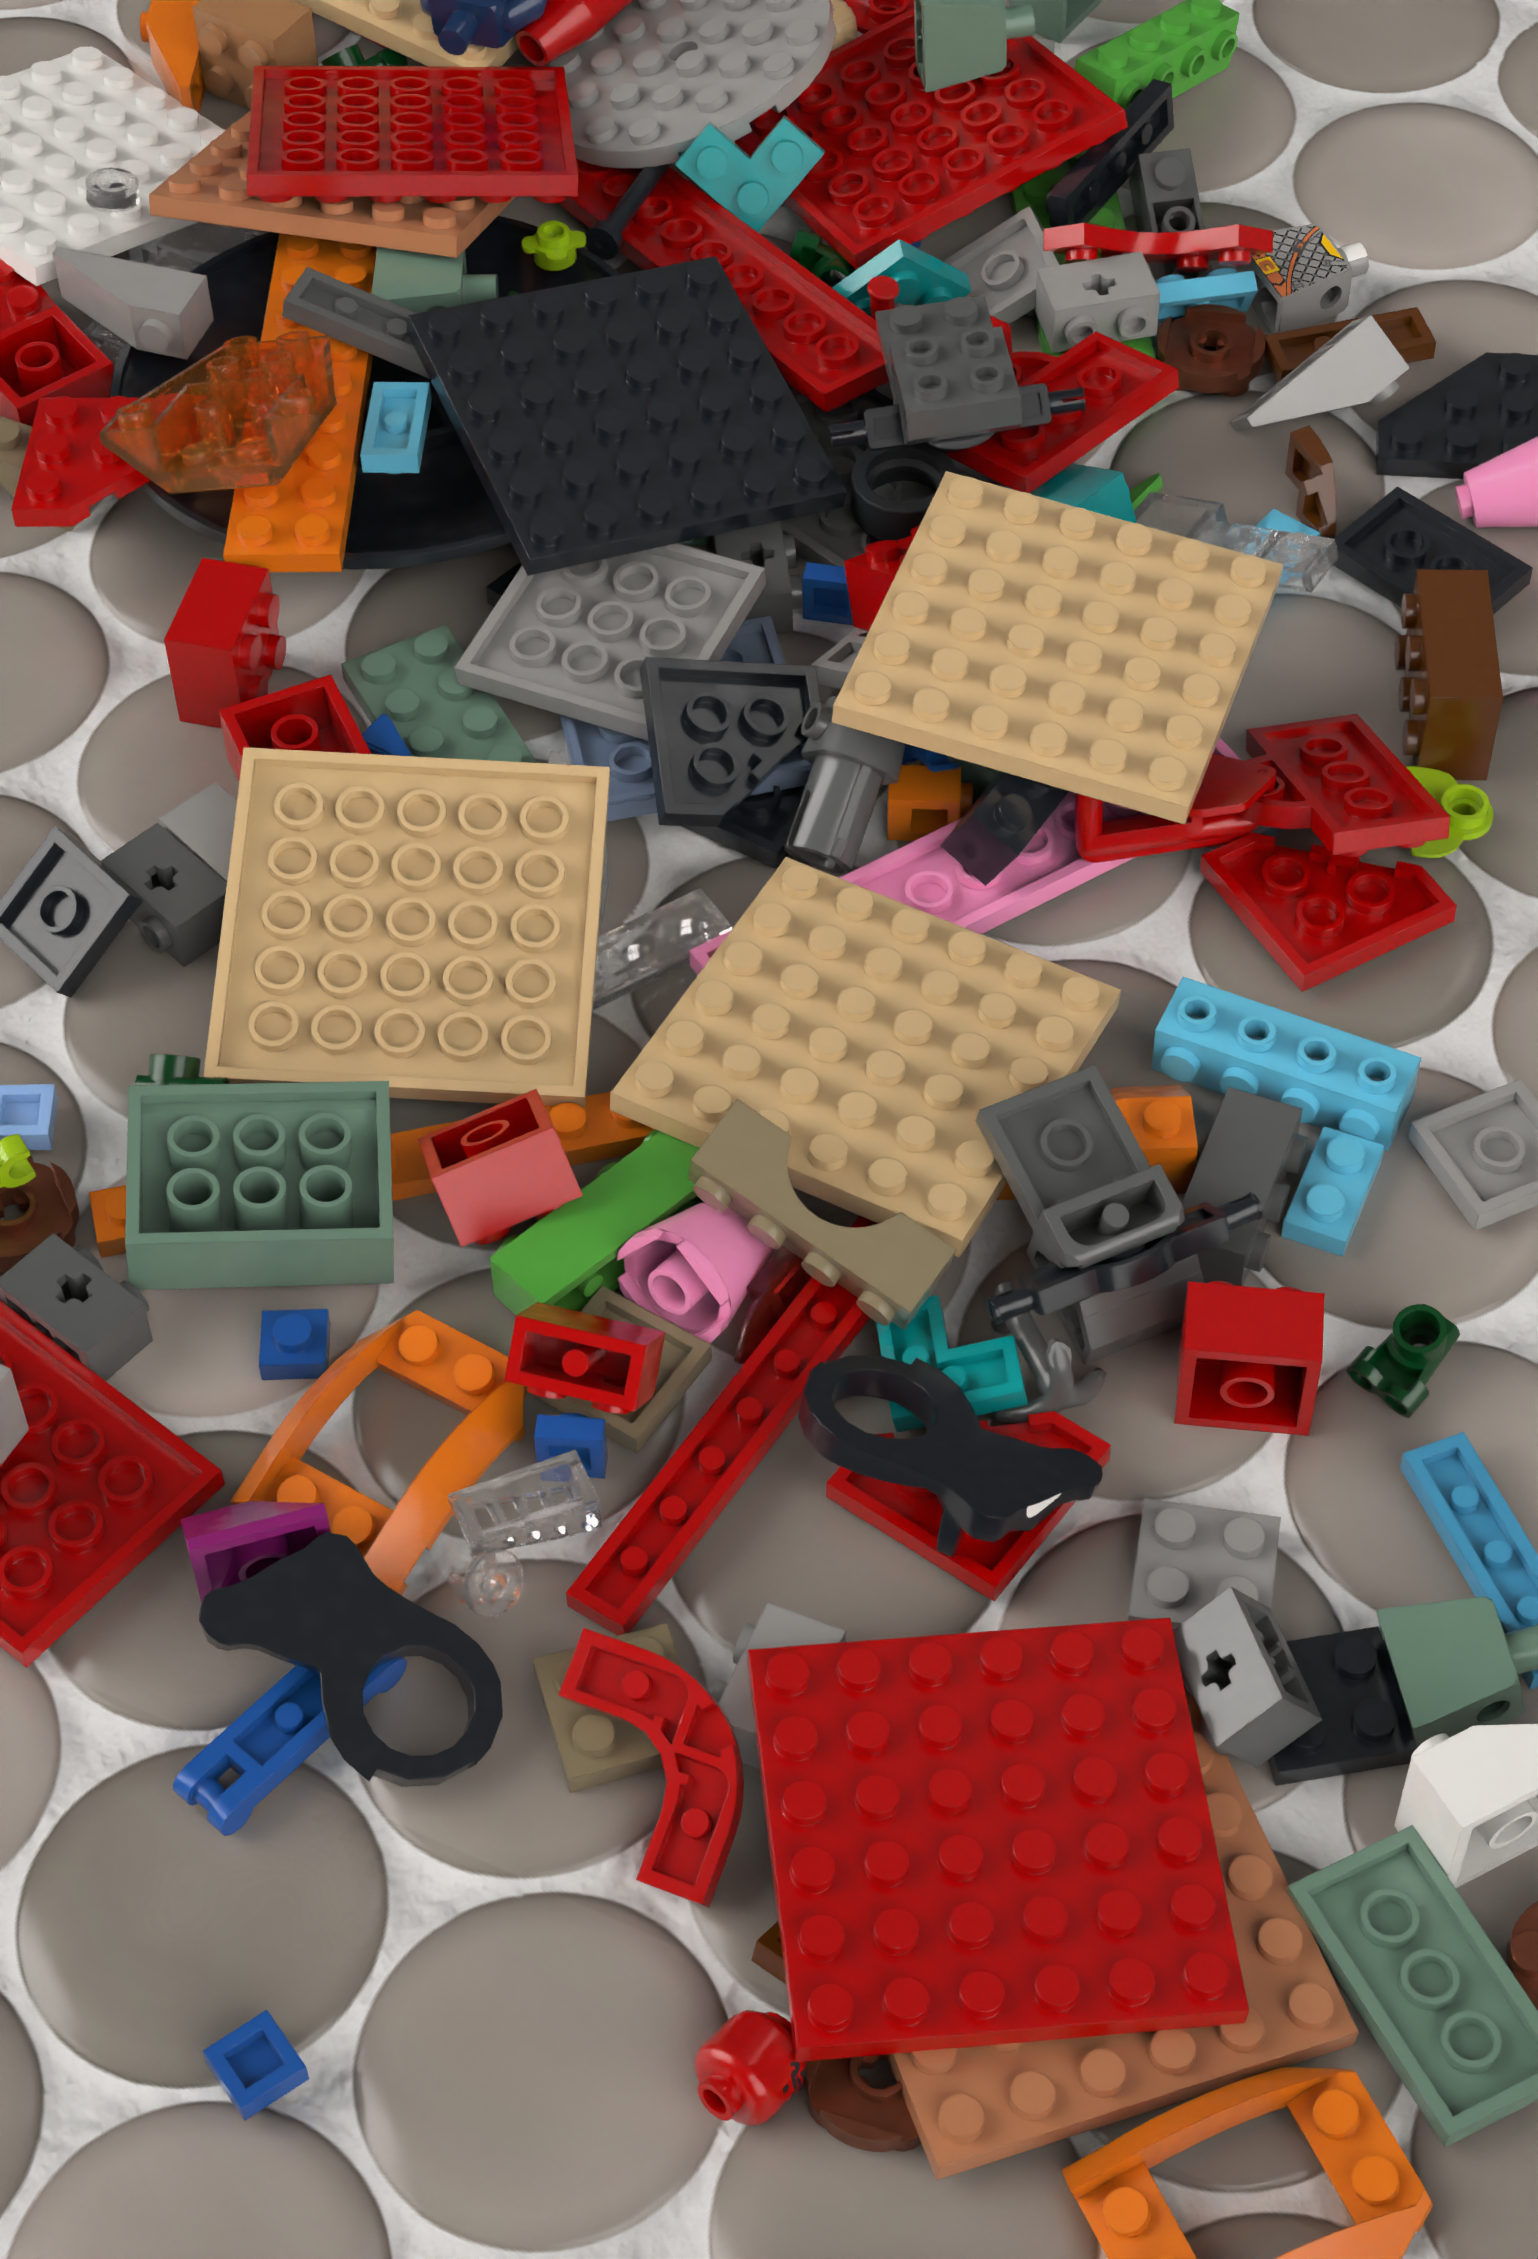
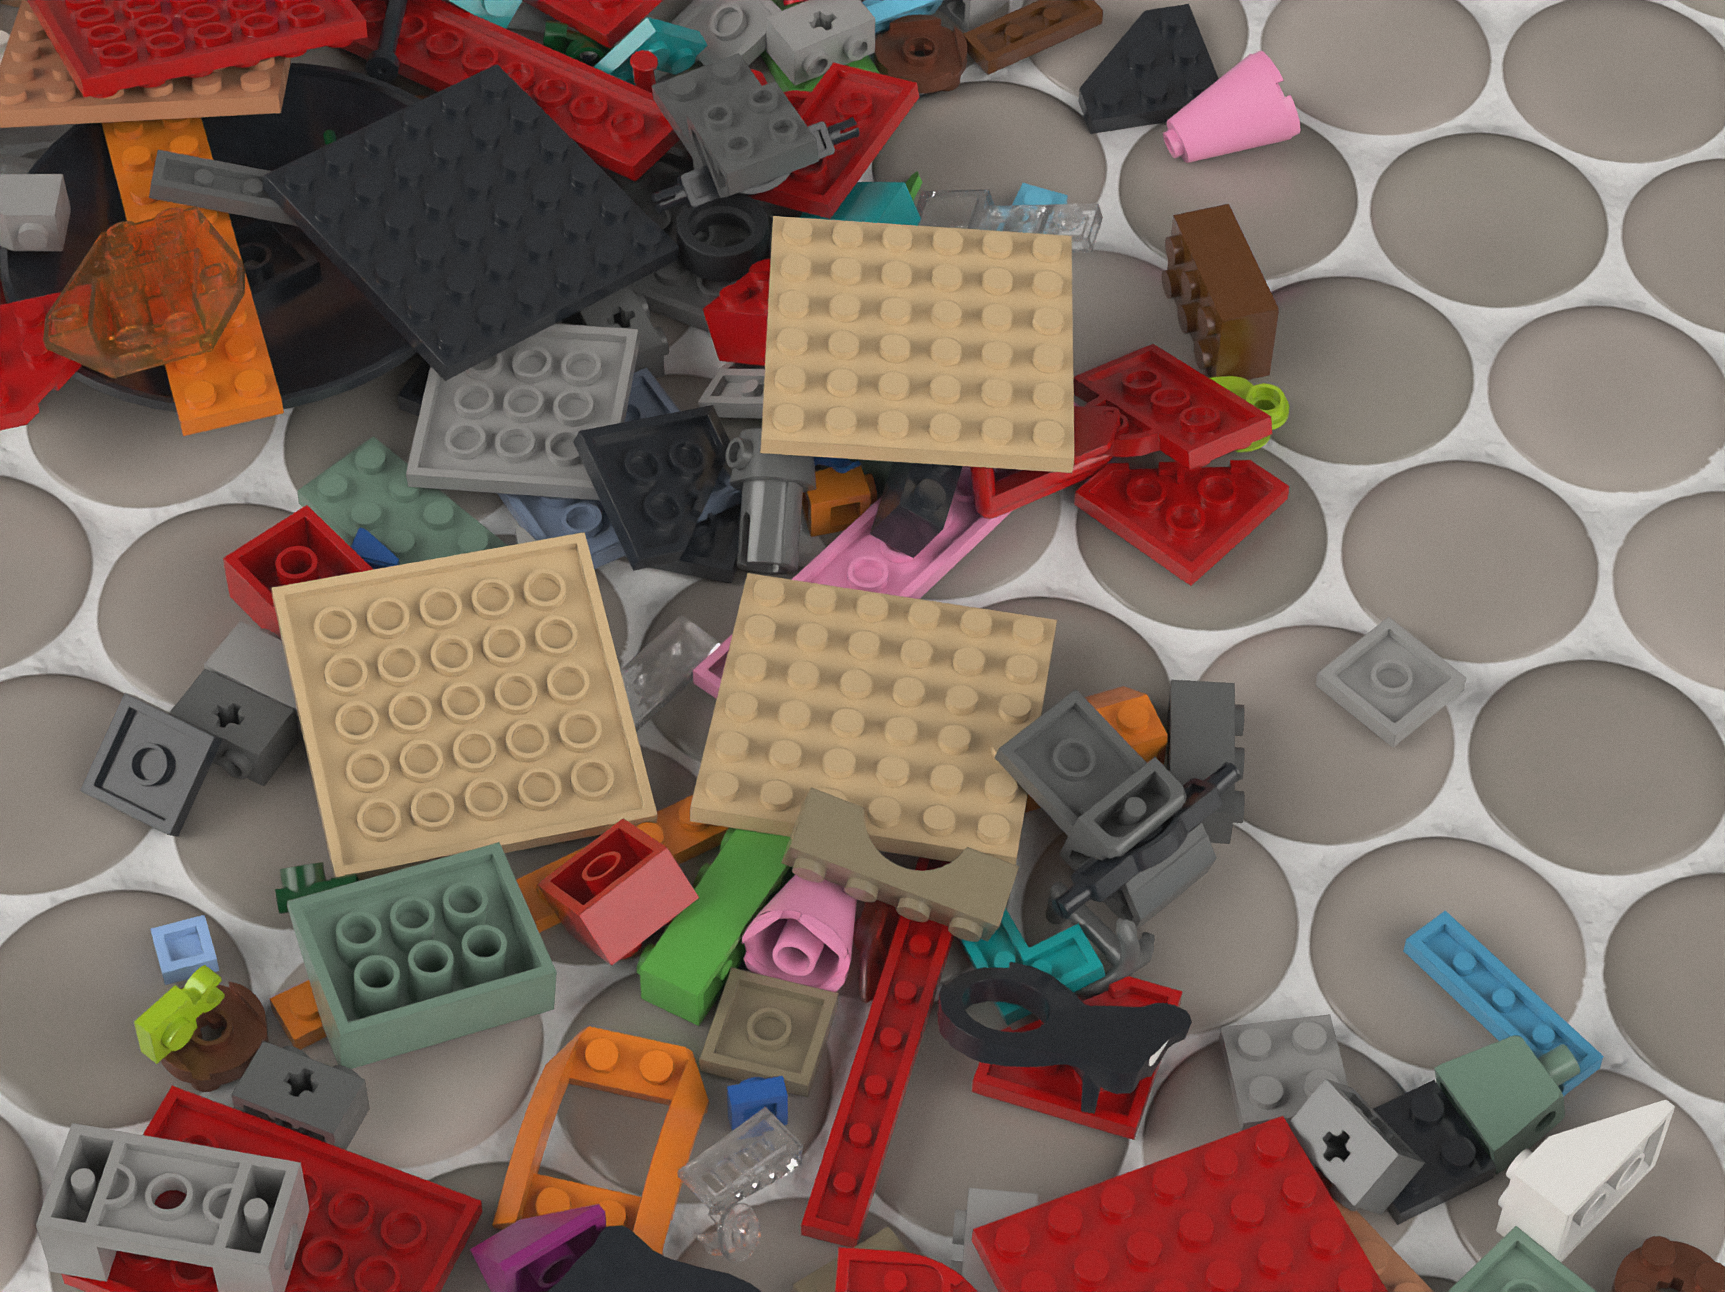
camera: 20 degrees left, 0 degrees up
red brick [164,558,286,728] -> none
blue plate [259,1309,331,1380] -> none
medium azure plate [360,382,432,474] -> none
sand green torso [371,247,499,313] -> none
red brick [504,1302,666,1414] -> none
lime plate [522,220,586,271] -> none
blue plate [802,562,854,626] -> none
medium azure brick [1151,977,1421,1151] -> none
red brick [1174,1281,1325,1436] -> none
light grey slope [1230,315,1410,431] -> none
medium azure plate [1281,1126,1385,1257] -> none
reddish brown slope [1285,425,1337,544] -> none
black plate [1325,486,1533,615] -> none
dark green plate [1346,1304,1460,1418] -> none

